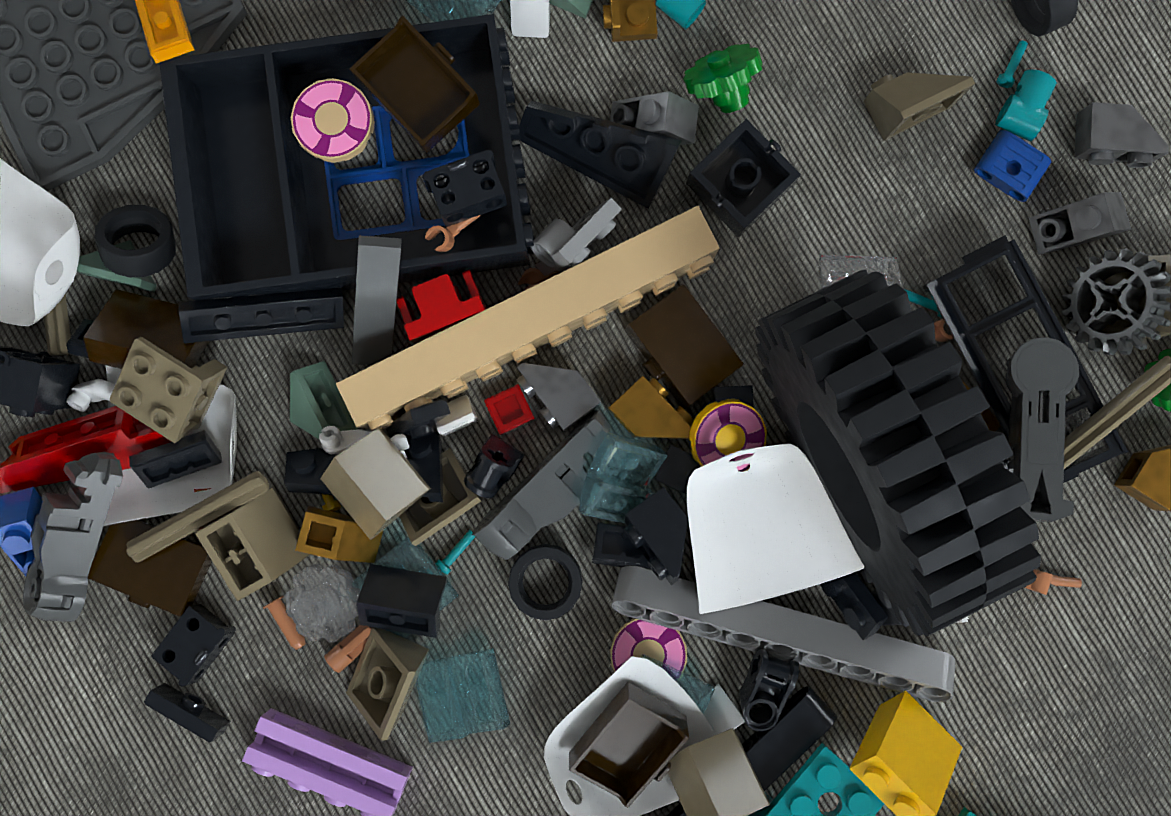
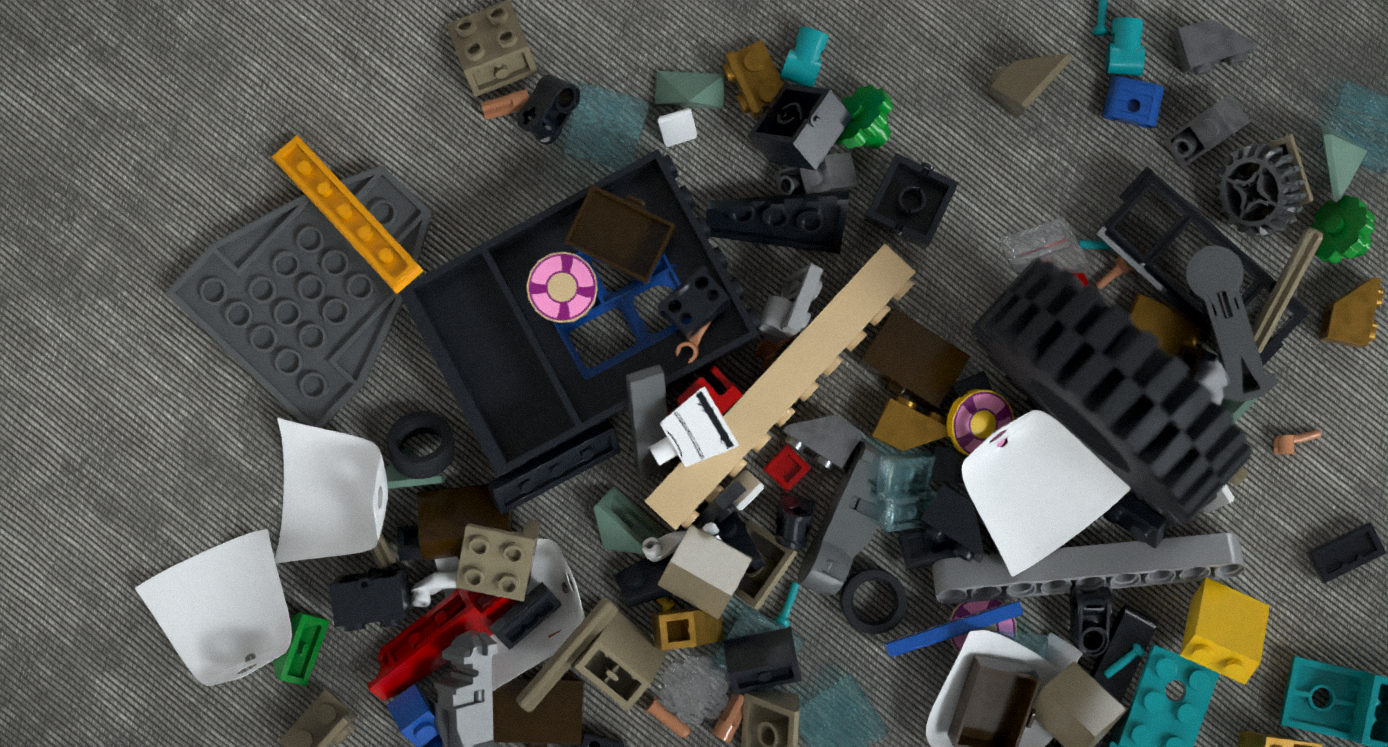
camera: 25 degrees left, 0 degrees up
none -> white torso [649,387,739,467]
none -> black brick [747,83,852,170]
none -> blue tile [883,600,1023,657]
none -> teal piece [1103,643,1146,679]
none -> black plate [1306,522,1386,584]

